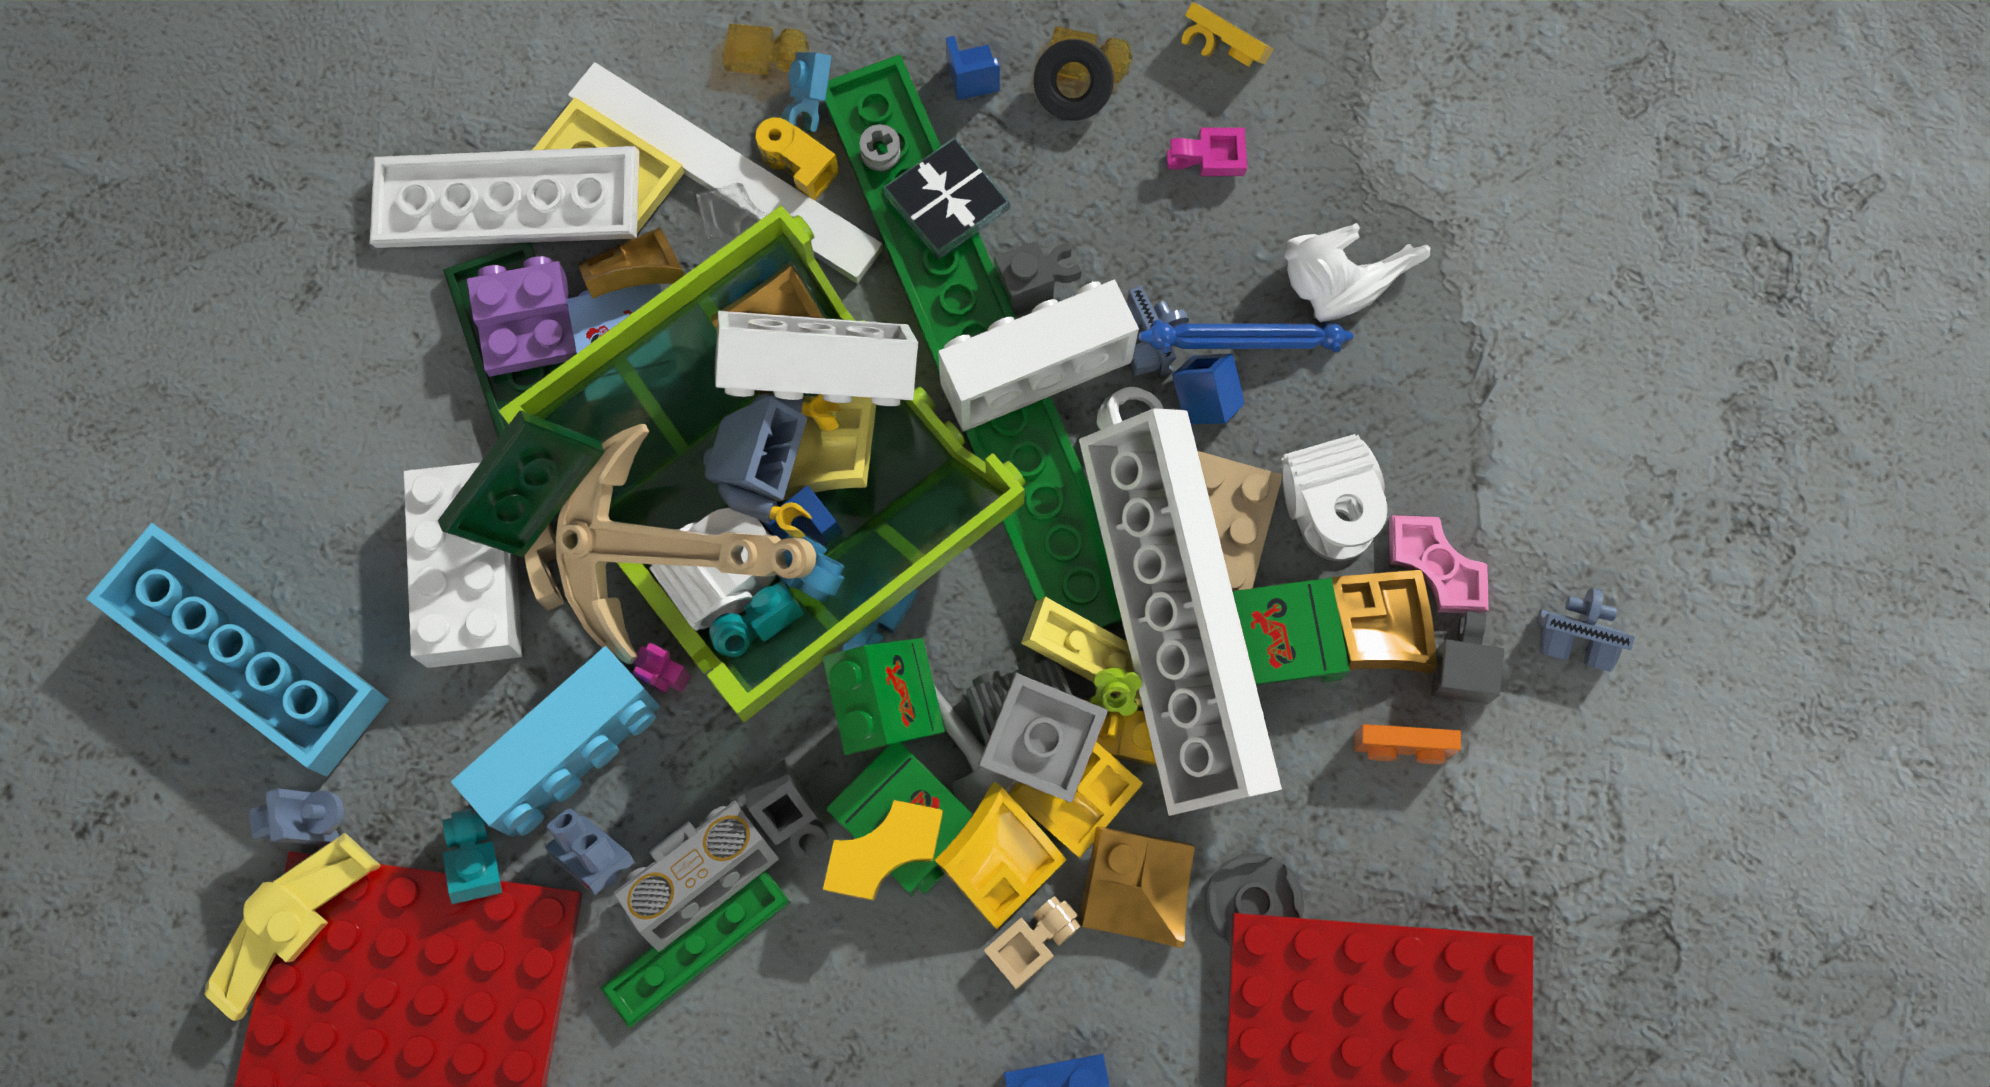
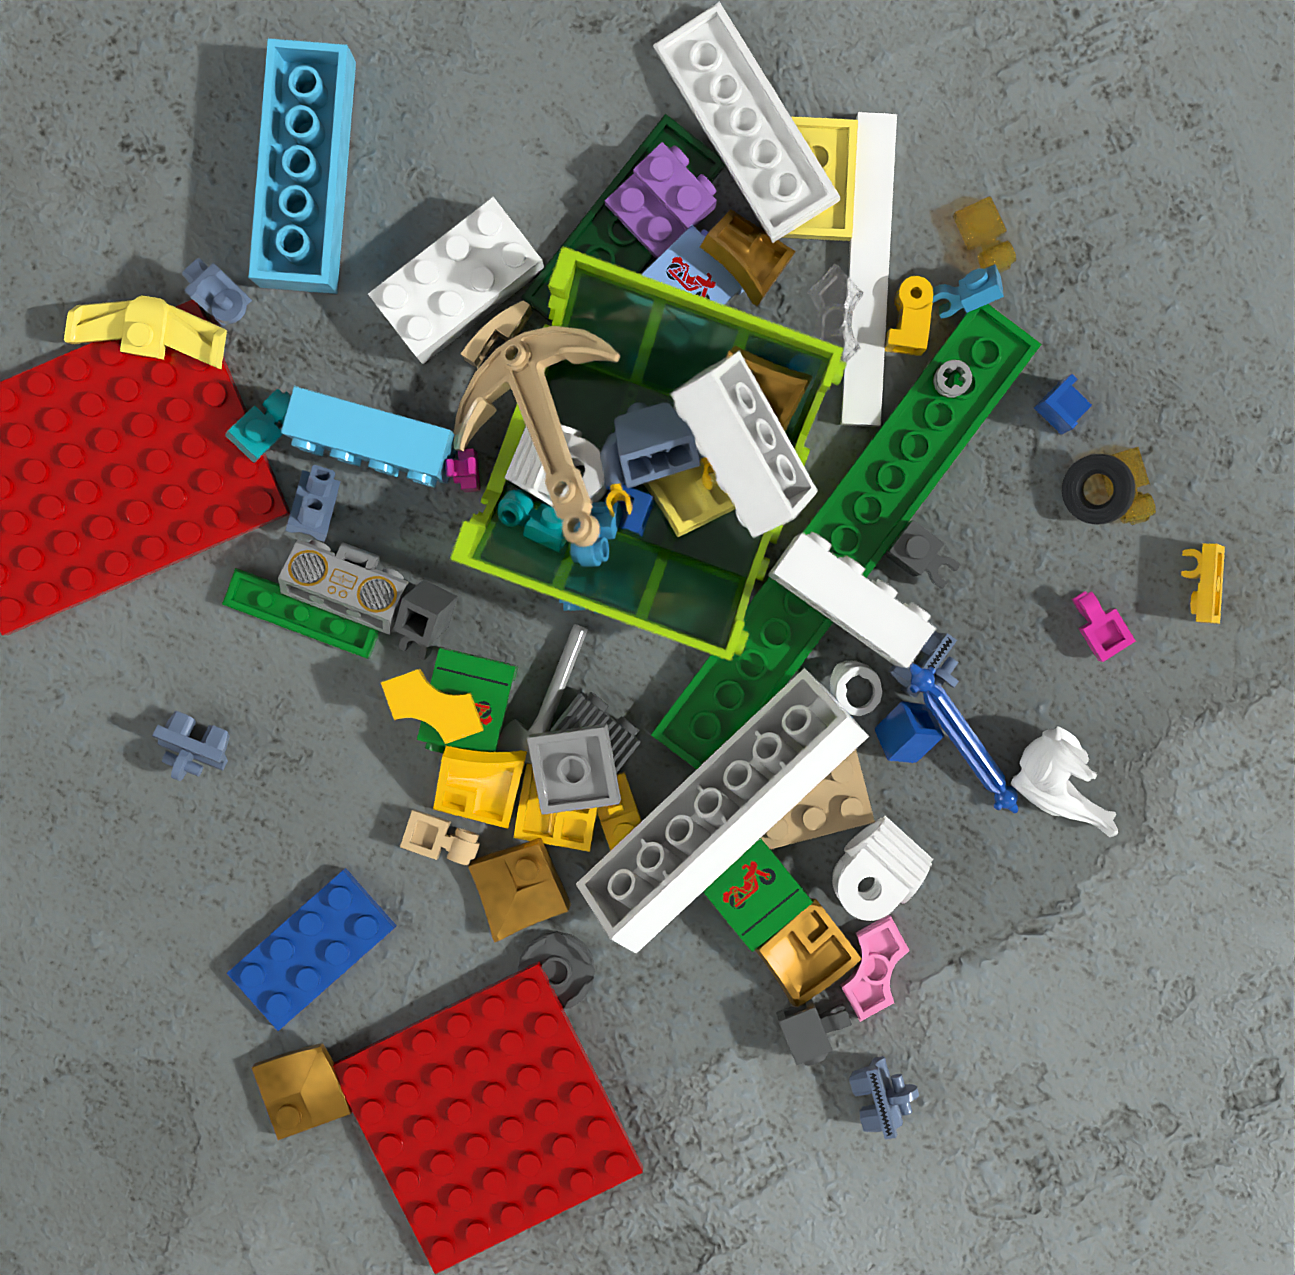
camera: 60 degrees right, 15 degrees up
dark green tile [437,410,605,557] -> none
green panel [822,638,945,755] -> none
black tile [883,137,1010,260] -> none
light yellow plate [1021,597,1143,708] -> none
lime plate [1089,667,1142,716] -> none
orange plate [1354,724,1461,764] -> none

